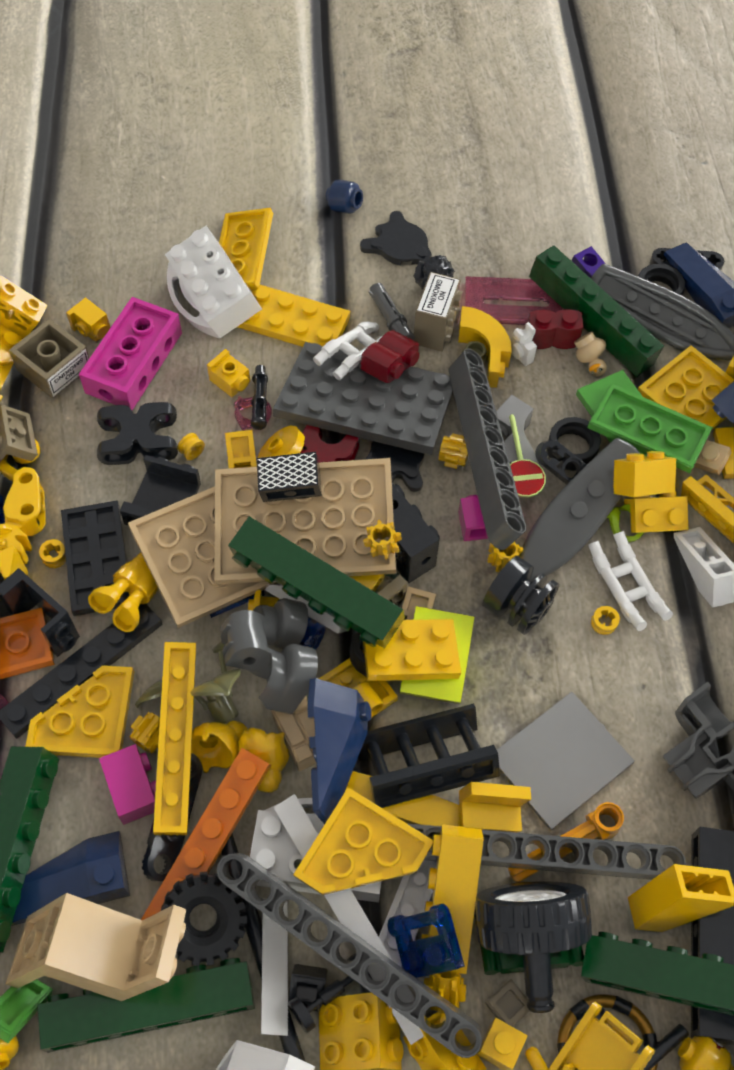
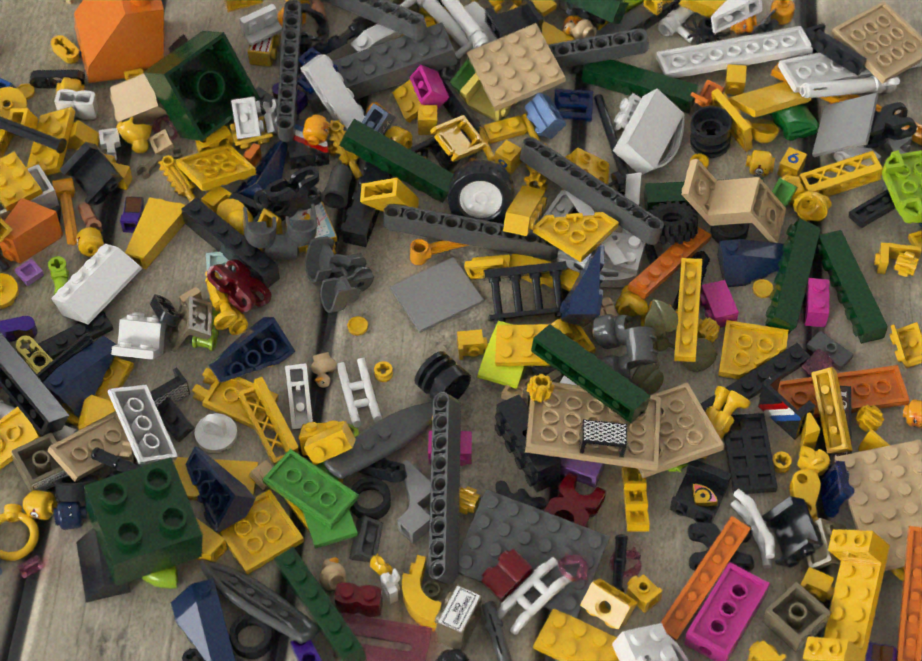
camera: 170 degrees left, 5 degrees down
yellow bush [177,433,205,460] -> none
yellow plate [256,425,305,463] -> none
clear blue plate [387,904,465,978] -> none
piece [509,414,546,498] -> none
none -> tan animal [311,352,337,388]
none -> yellow piece [347,316,368,336]
none -> dark grey slope [349,515,383,562]
none -> yellow plate [370,553,393,576]
none -> yellow brick [457,329,488,360]
none -> clear pink piece [558,553,588,582]
none -> yellow brick [581,578,638,630]
none -> orange plate [661,516,751,641]
none -> yellow tile [692,484,718,507]
none -> white piece [730,489,775,569]
none -> yellow piece [753,279,773,298]
none -> black panel [762,496,822,568]
none -> yellow brick [801,567,835,602]

